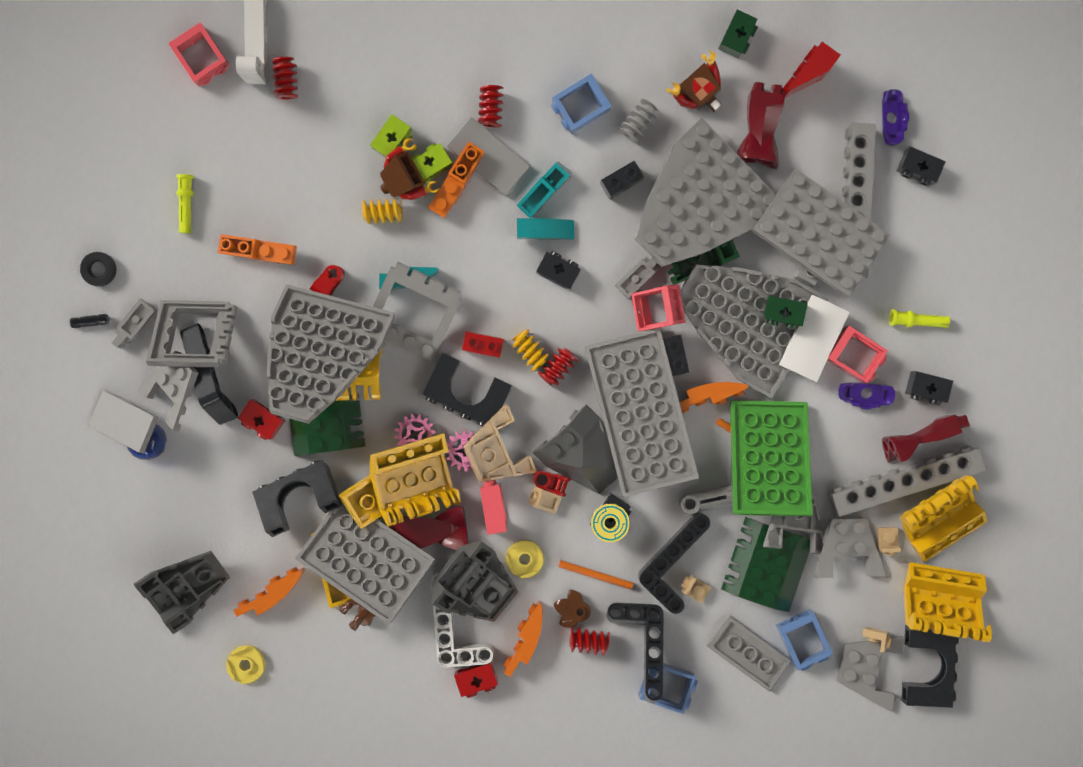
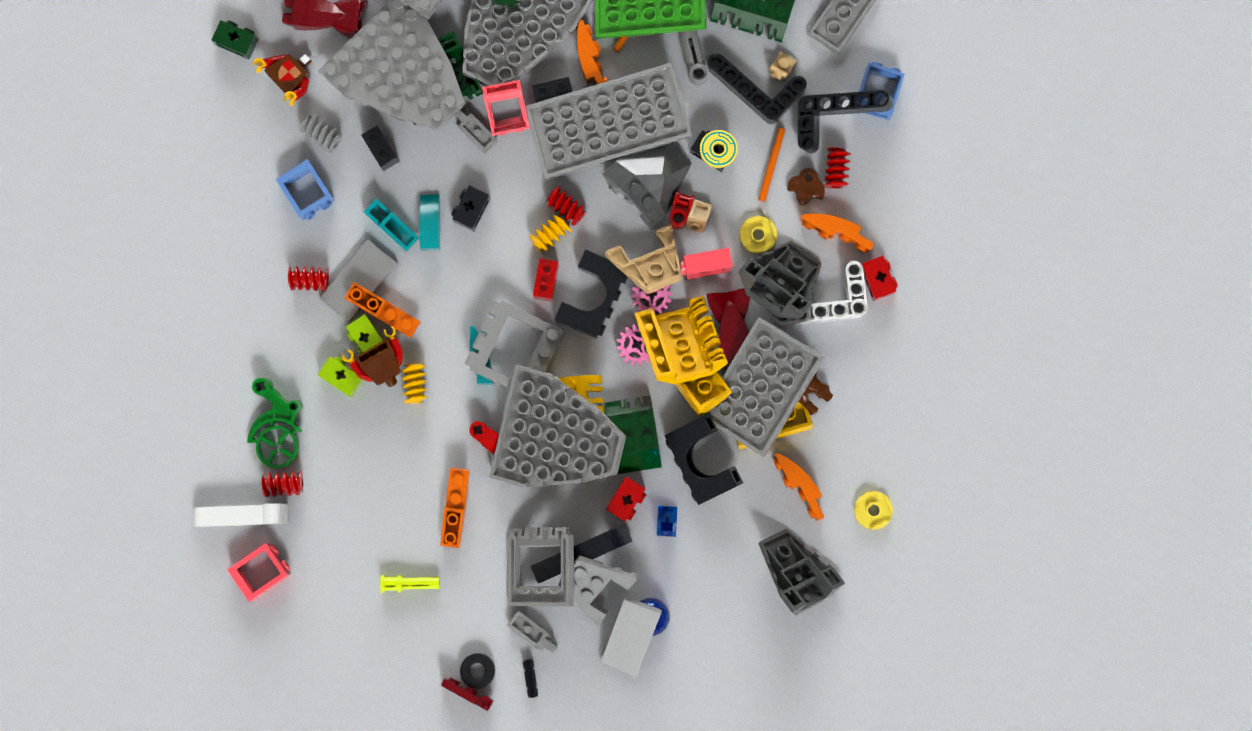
camera: 85 degrees left, 5 degrees down
none -> green piece [247,378,303,468]
none -> dark red hinge [441,677,494,711]
none -> clear blue slope [656,506,678,537]

